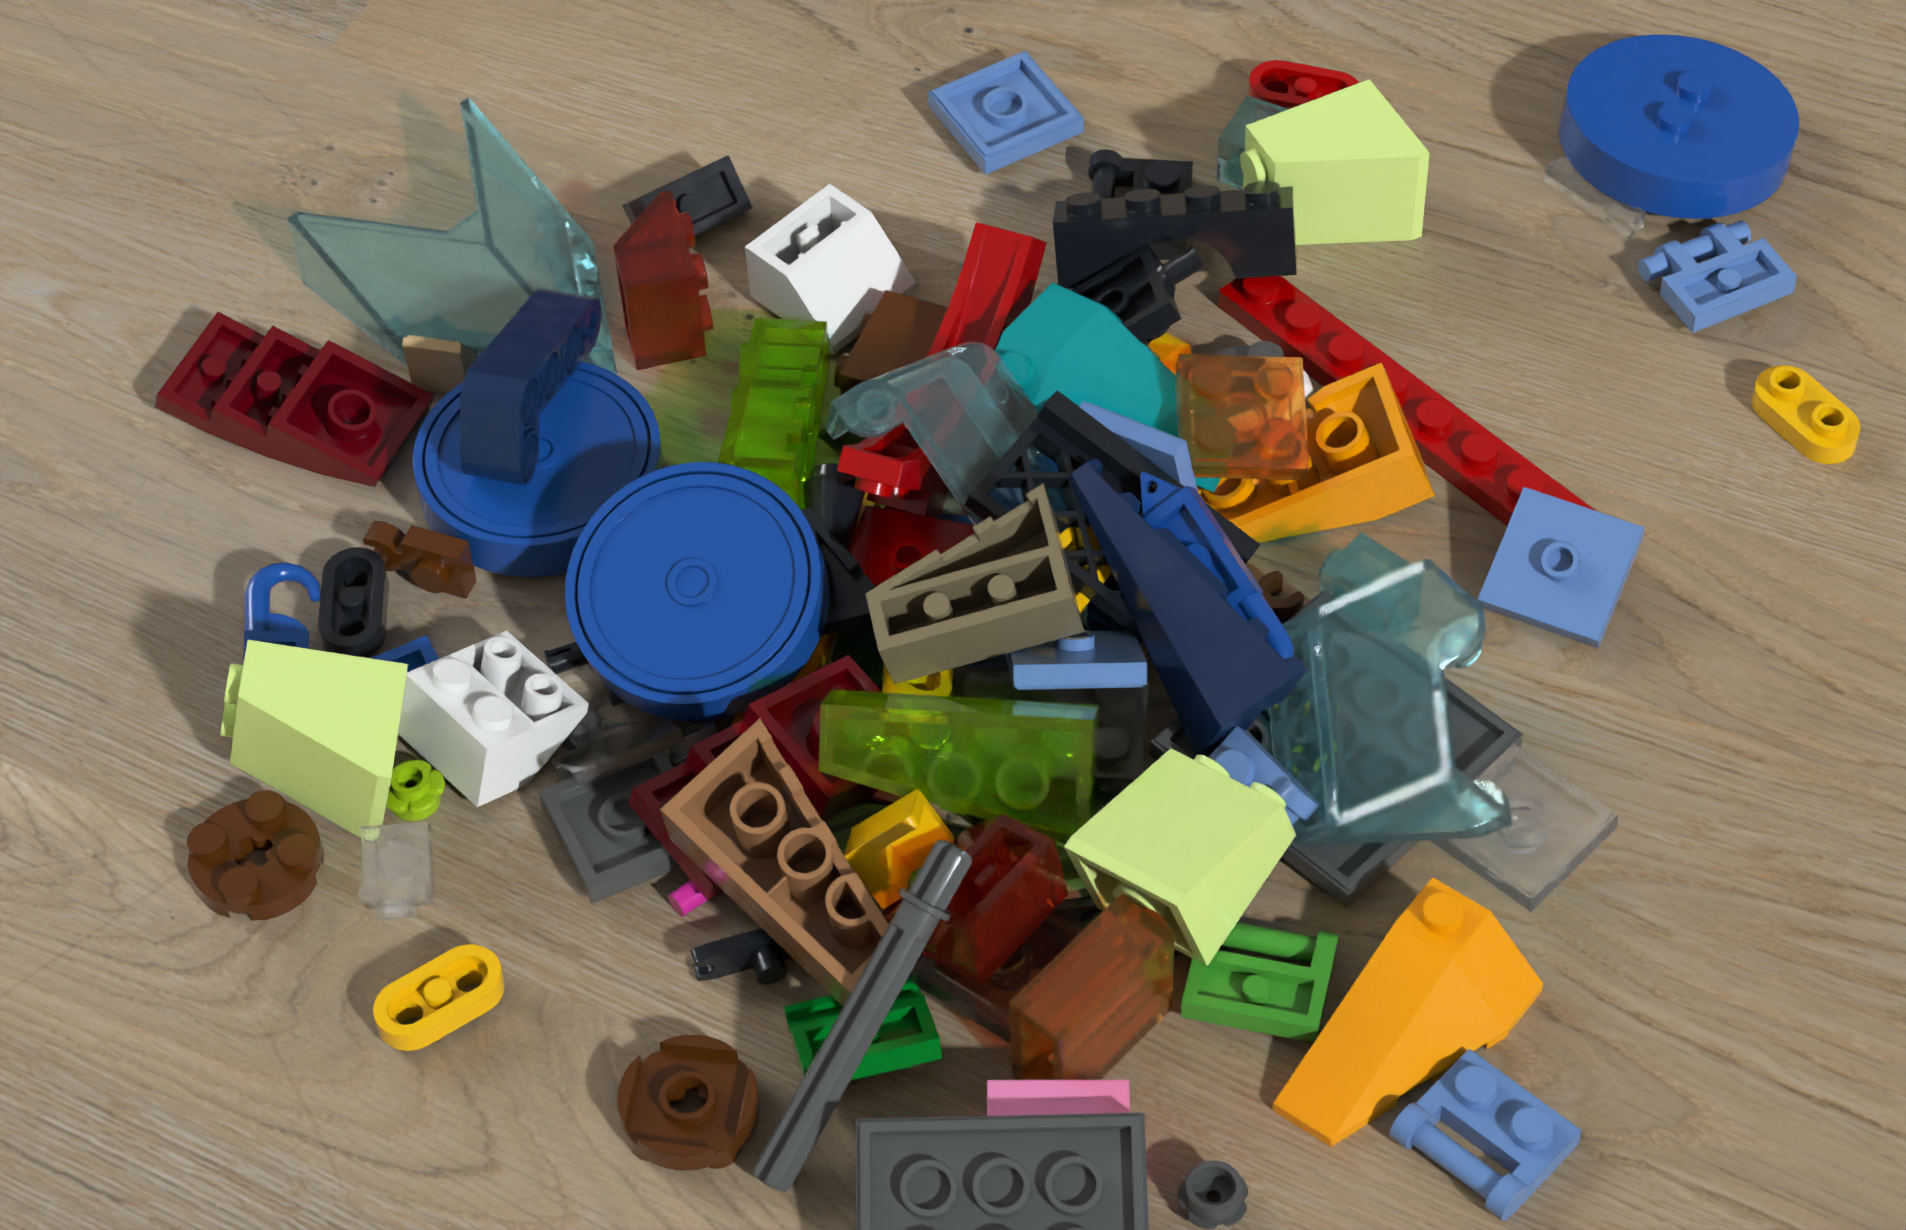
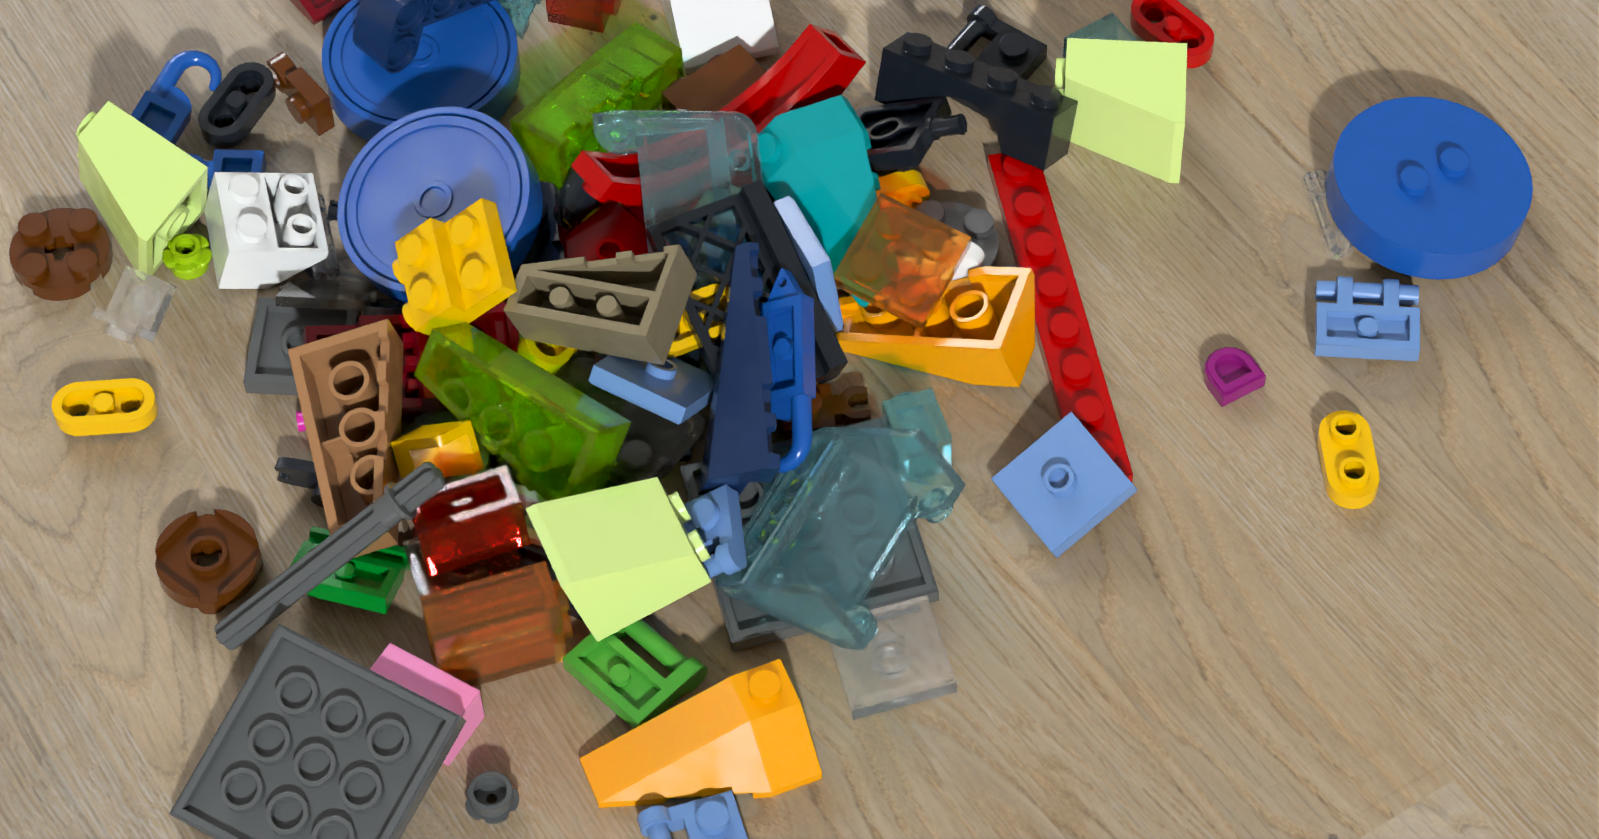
camera: 30 degrees right, 5 degrees up
none -> yellow plate [392,198,517,340]
none -> magenta tile [1204,347,1266,407]

